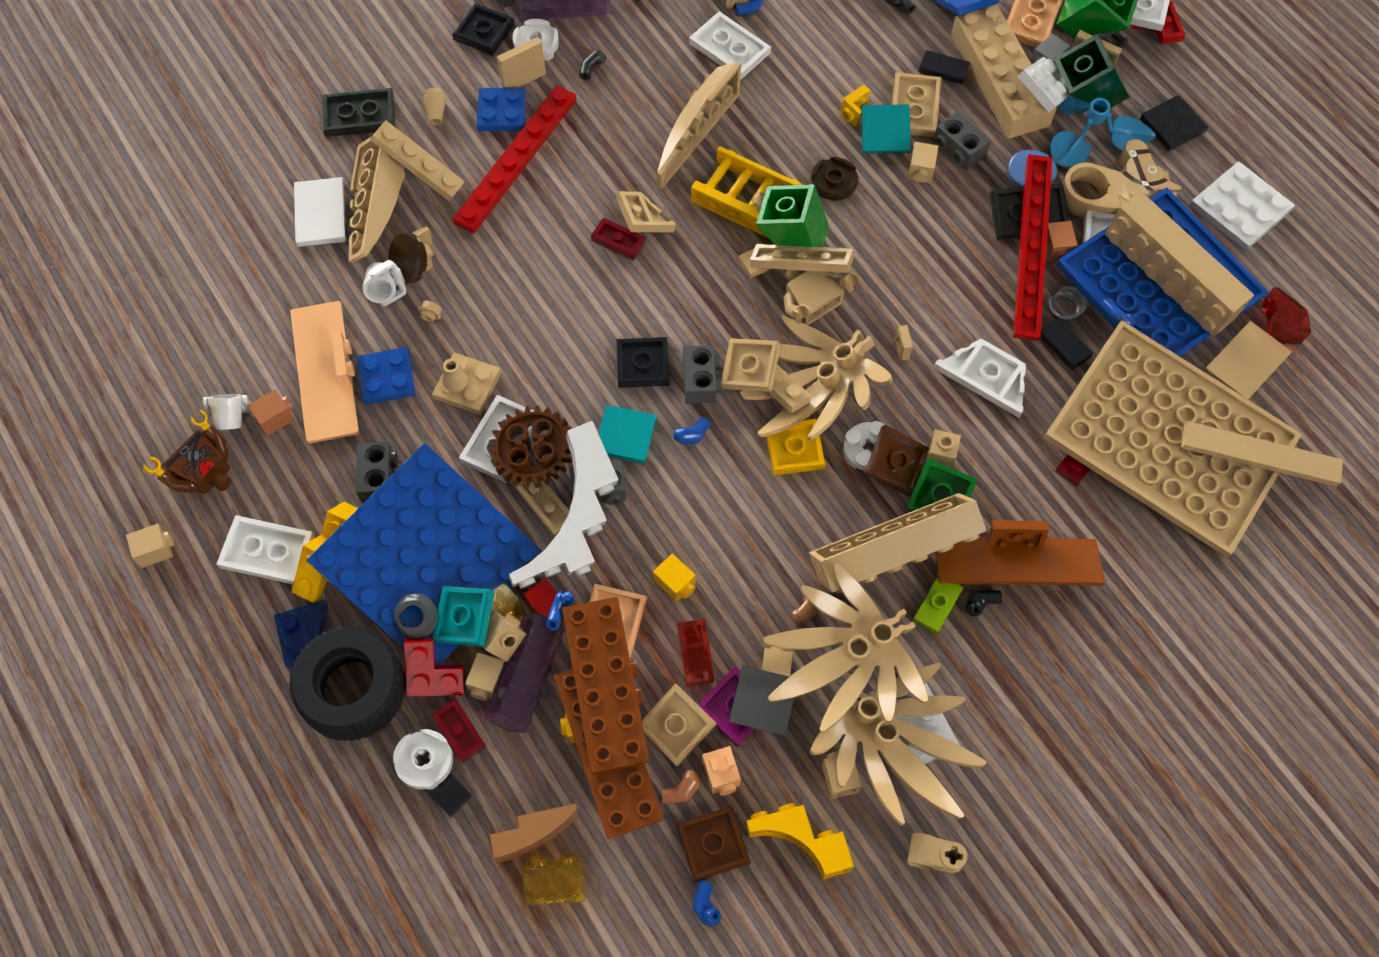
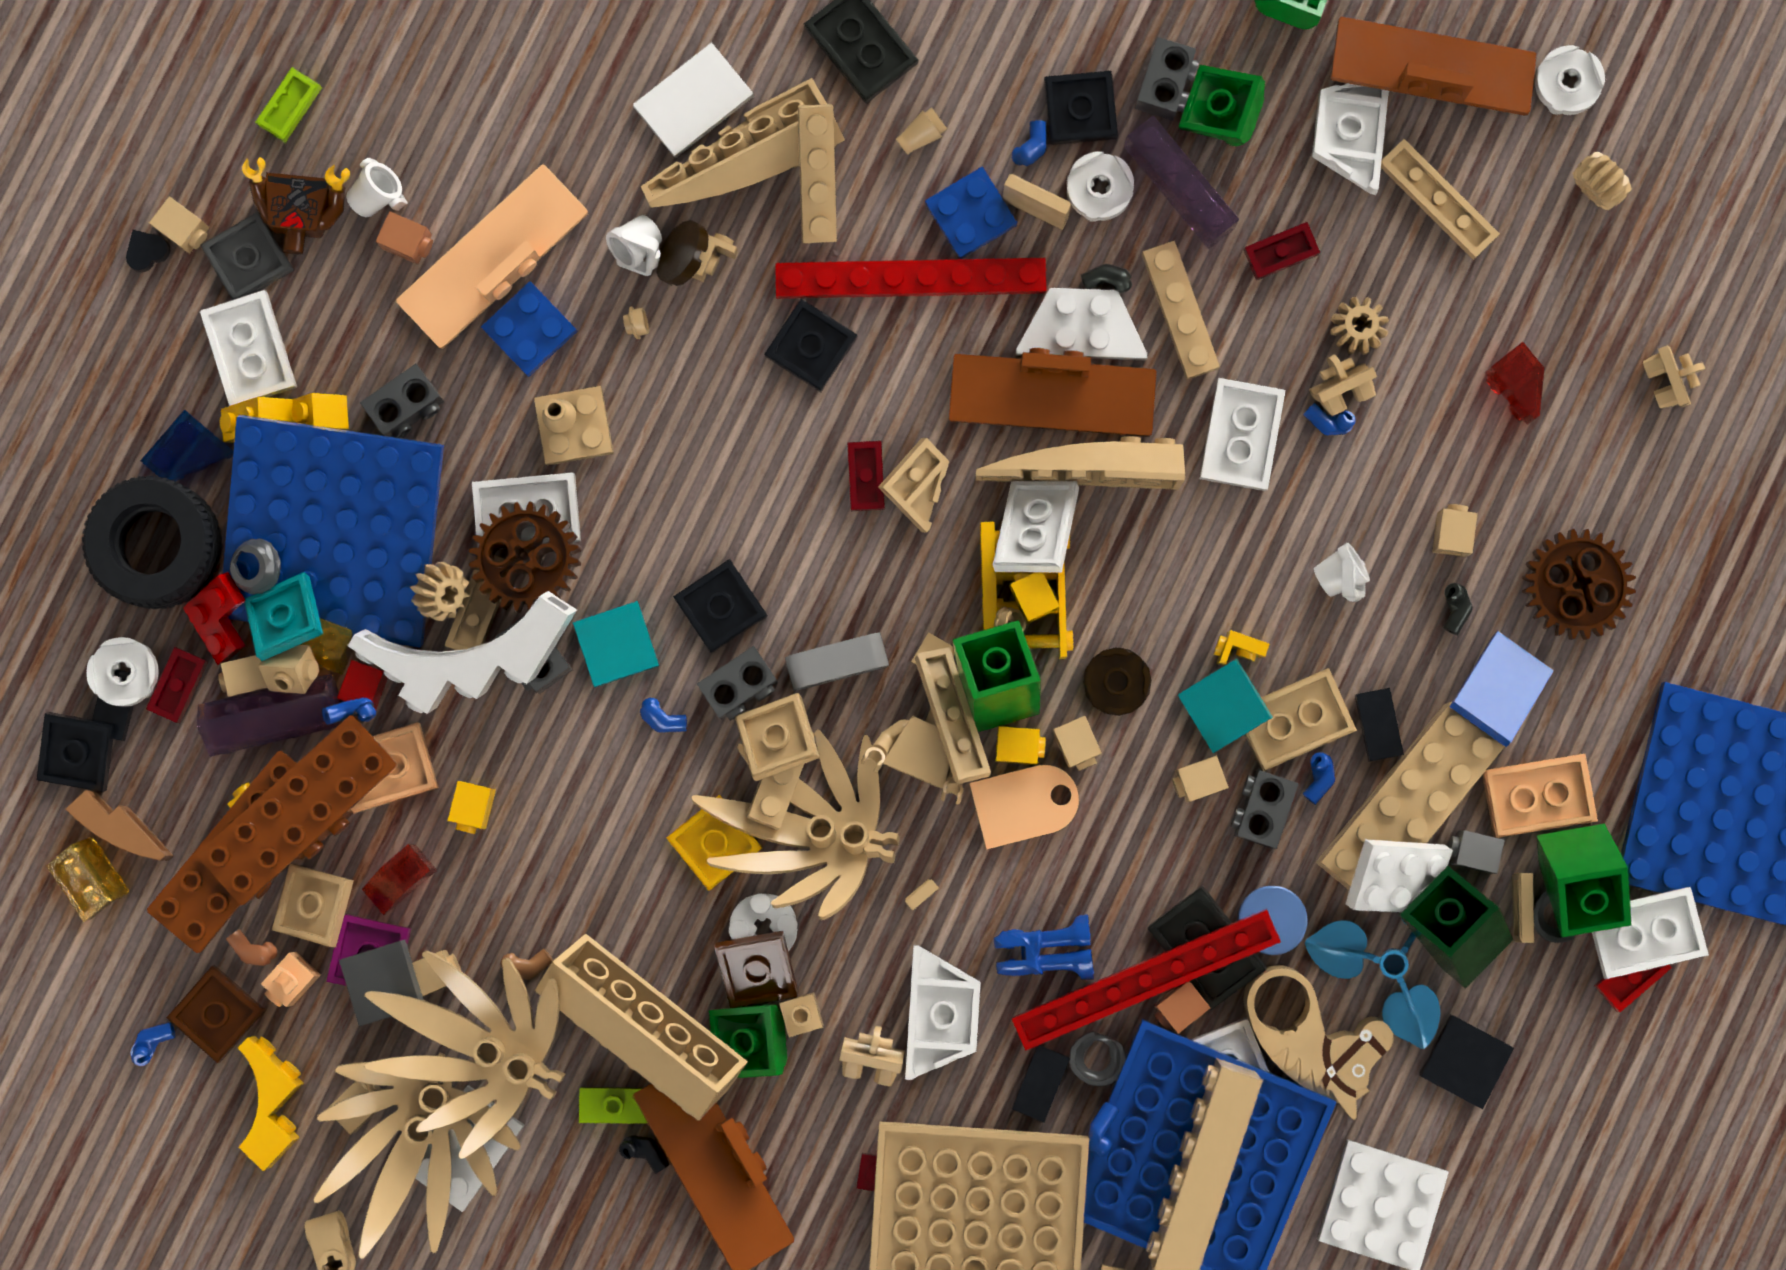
camera: 65 degrees right, 20 degrees up
none -> black tile [36,712,115,792]
none -> black tile [126,230,170,272]
none -> dark grey tile [200,212,294,300]
none -> lime plate [255,67,322,143]
none -> tan gear [410,561,471,621]
none -> black tile [764,299,858,392]
none -> light grey beam [785,632,889,691]
none -> tan hips [839,1026,905,1087]
none -> dark orange bracket [949,348,1157,437]
none -> light nougat tile [969,765,1079,850]
none -> white tile [993,481,1079,573]
none -> blue piece [993,914,1094,980]
none -> yellow brick [995,726,1046,765]
none -> yellow brick [1009,572,1060,624]
none -> blue arm [1012,120,1046,166]
none -> white wing [1016,288,1147,361]
none -> tan brick [1052,716,1102,771]
none -> tan plate [1142,240,1220,380]
none -> blue arm [1303,752,1335,805]
none -> white piece [1314,543,1370,602]

